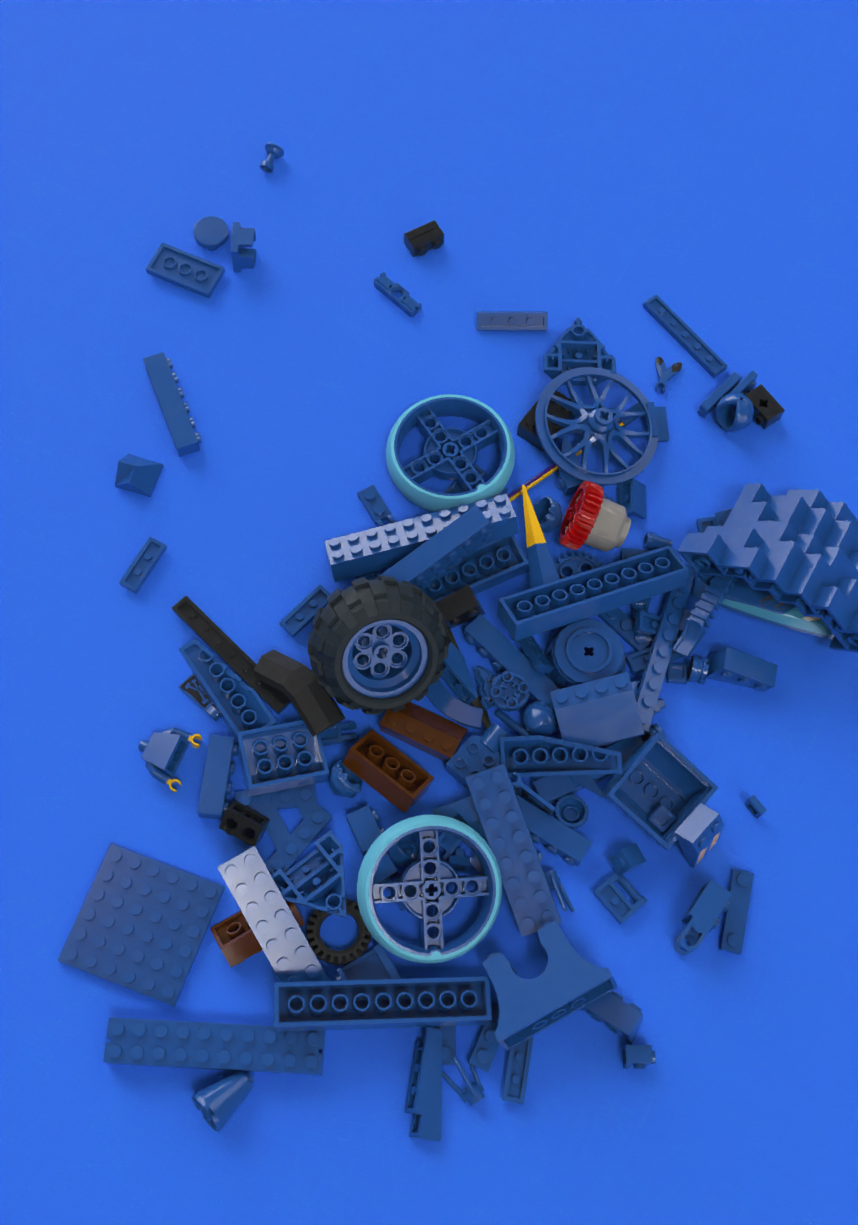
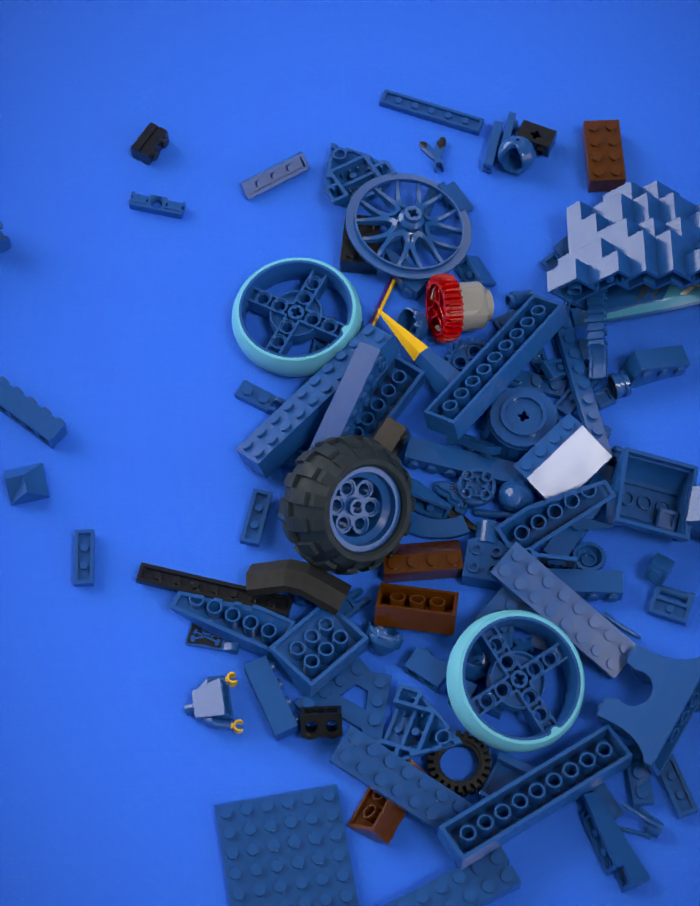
camera: 25 degrees left, 5 degrees down
none -> reddish brown brick [581,119,626,193]

